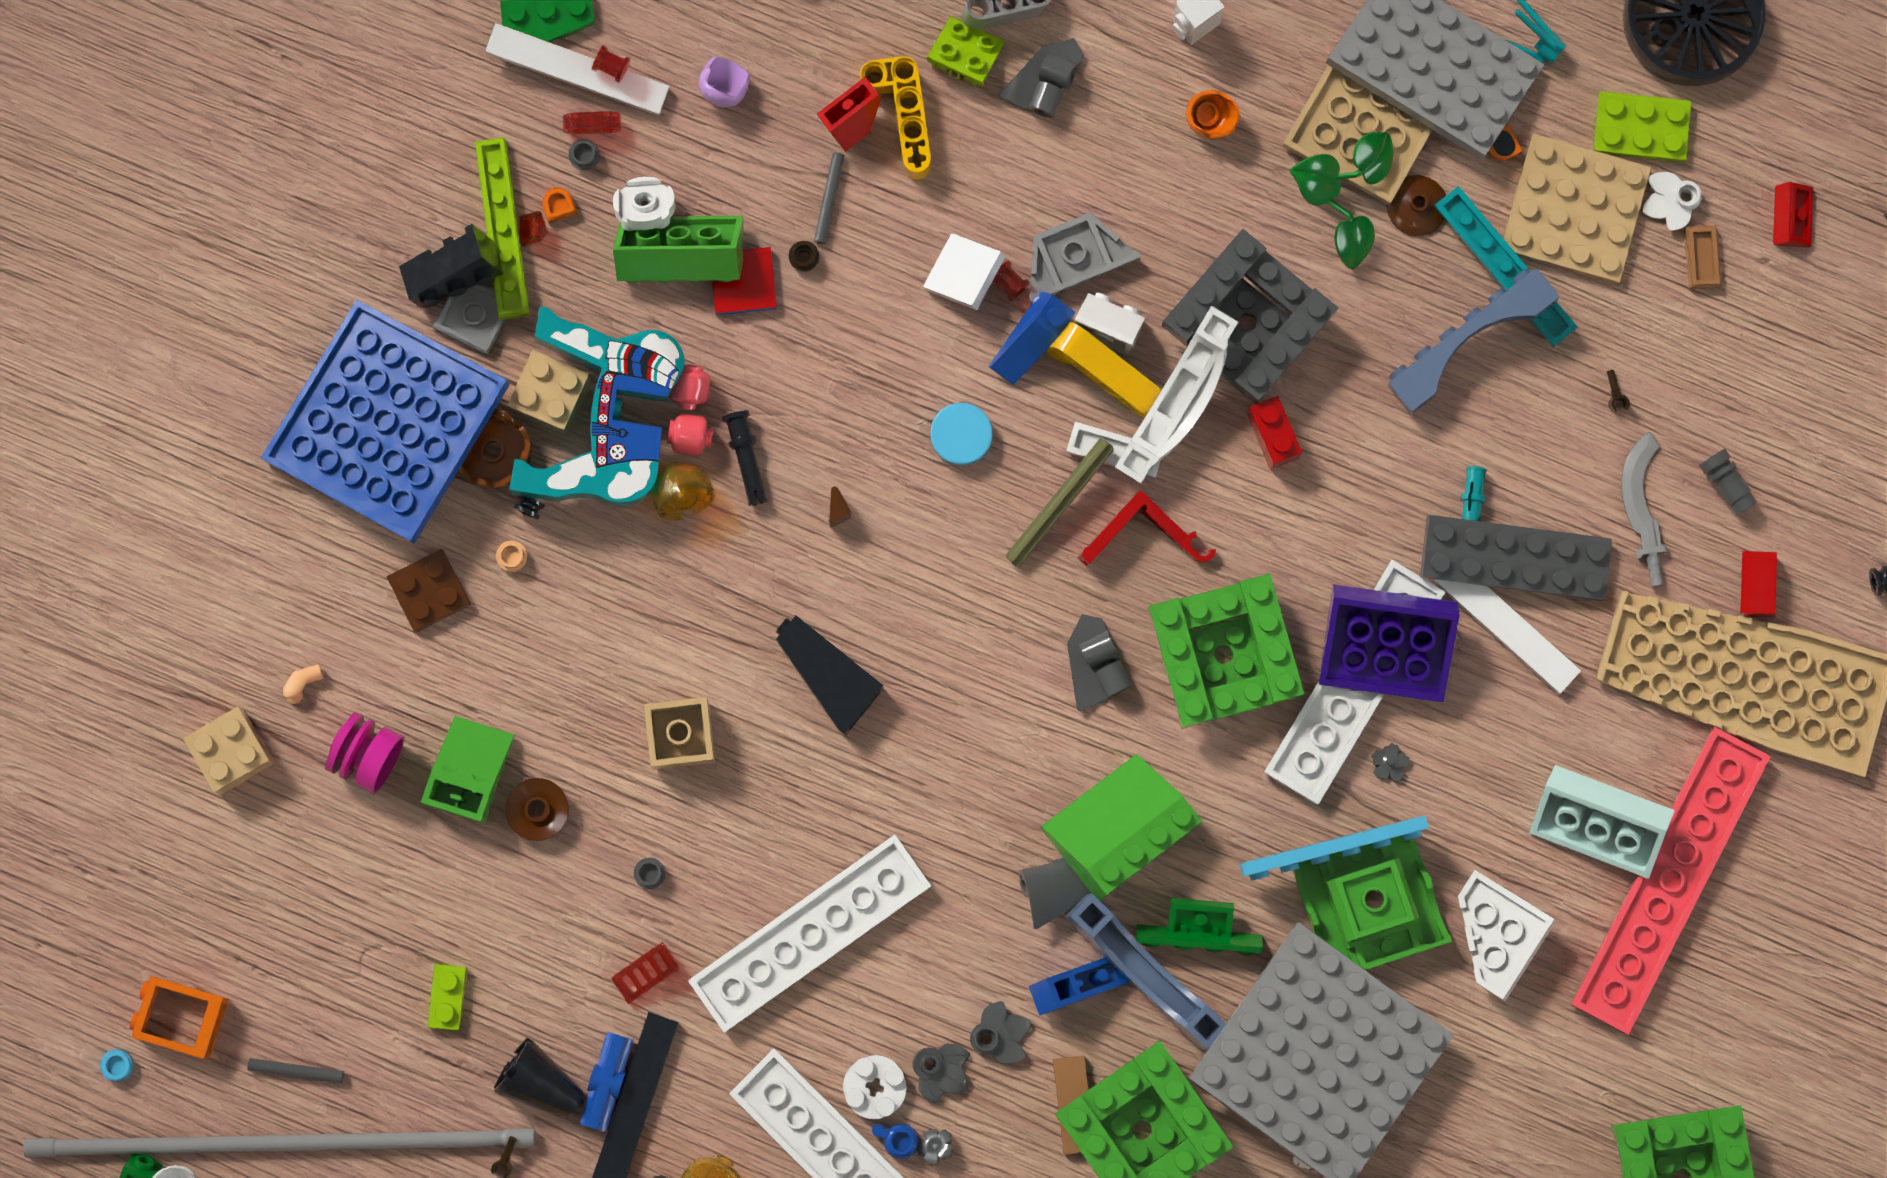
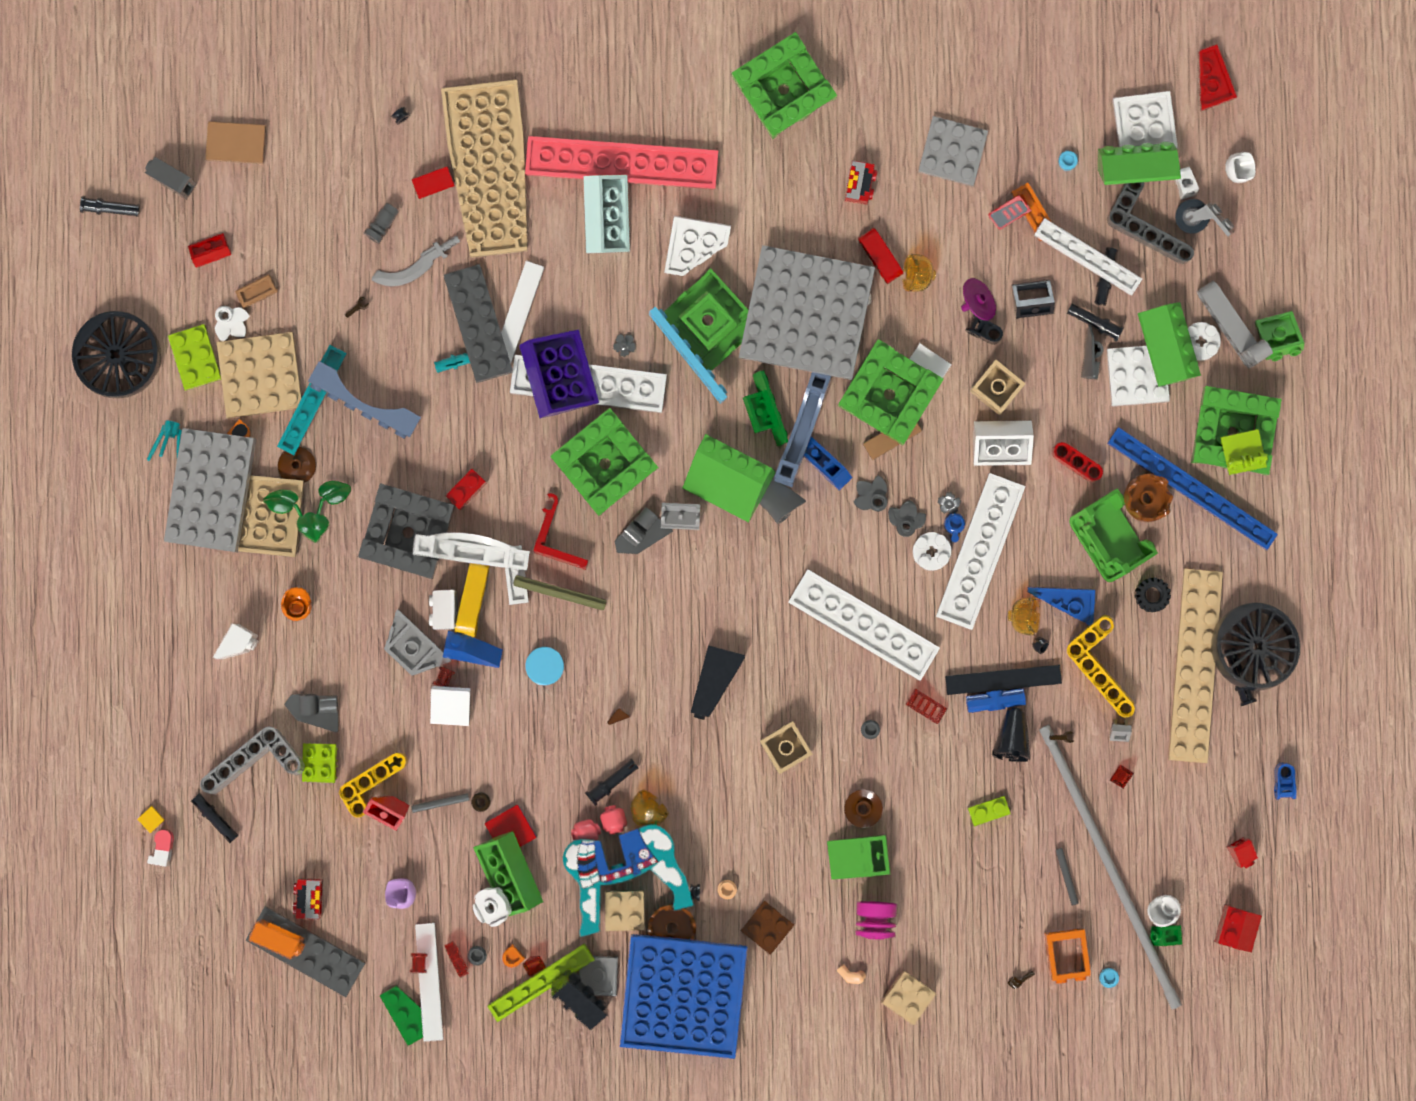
camera: 115 degrees left, 5 degrees up
none -> light grey hinge [661,503,700,530]
none -> dark brown hand [1008,971,1035,989]

